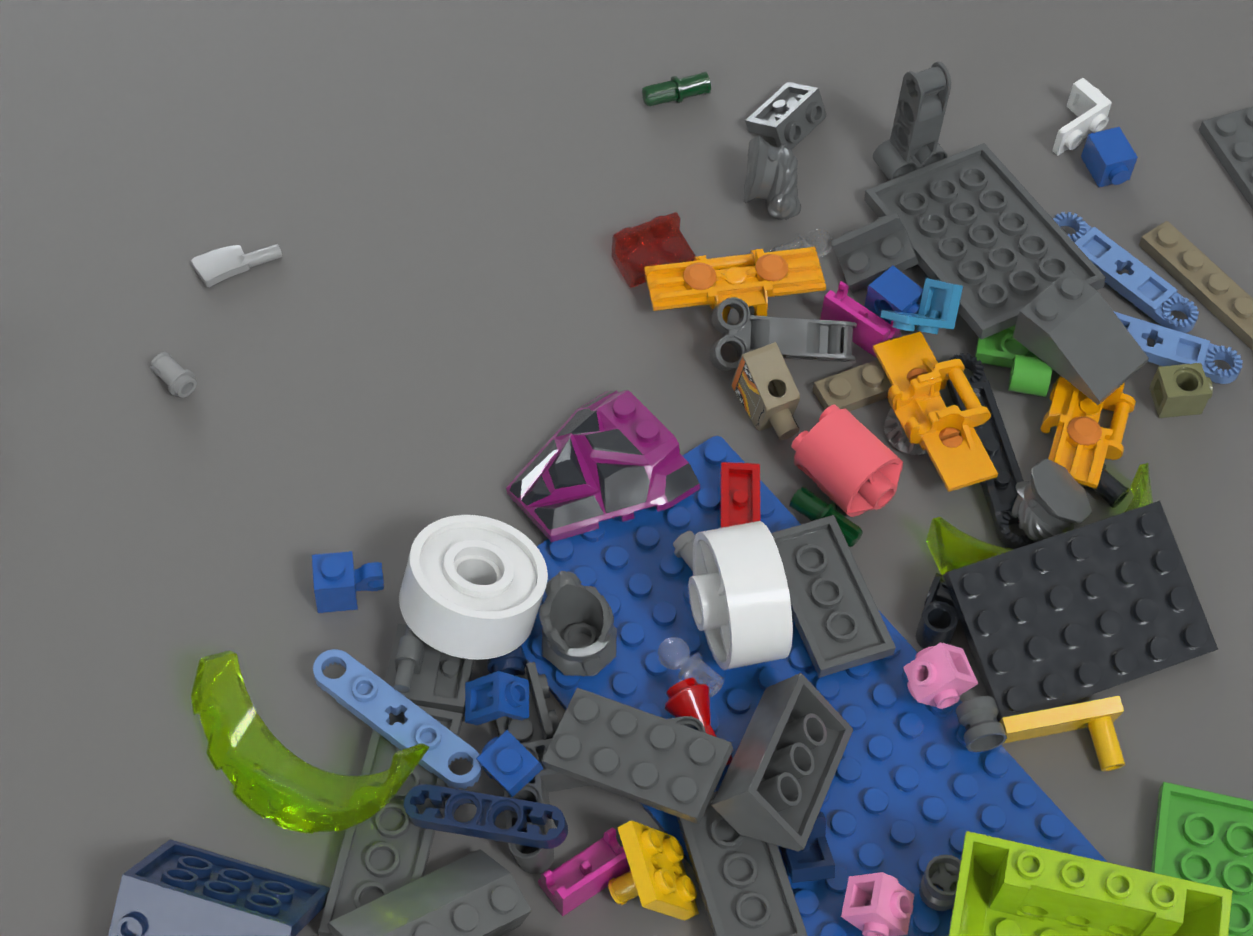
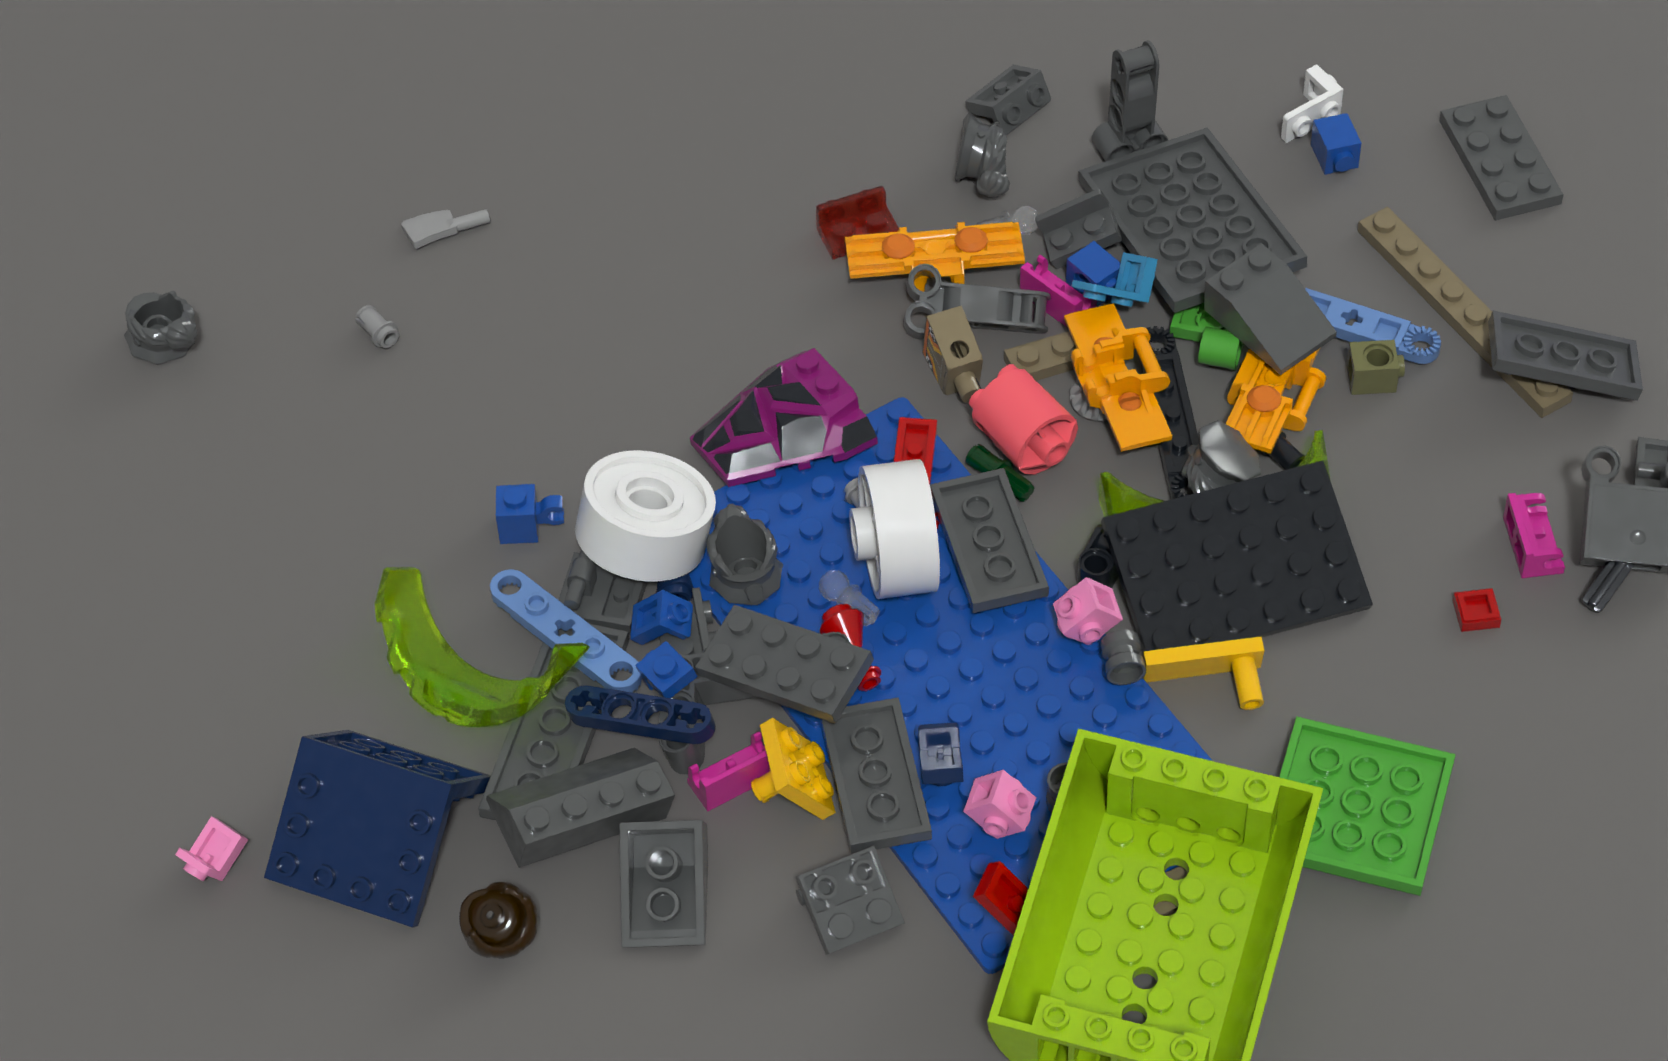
camera: 10 degrees right, 5 degrees down
dark green axle [642,71,711,106] -> none
dark grey slope [712,673,853,851] -> none
medium blue piece [1053,212,1199,333] -> none

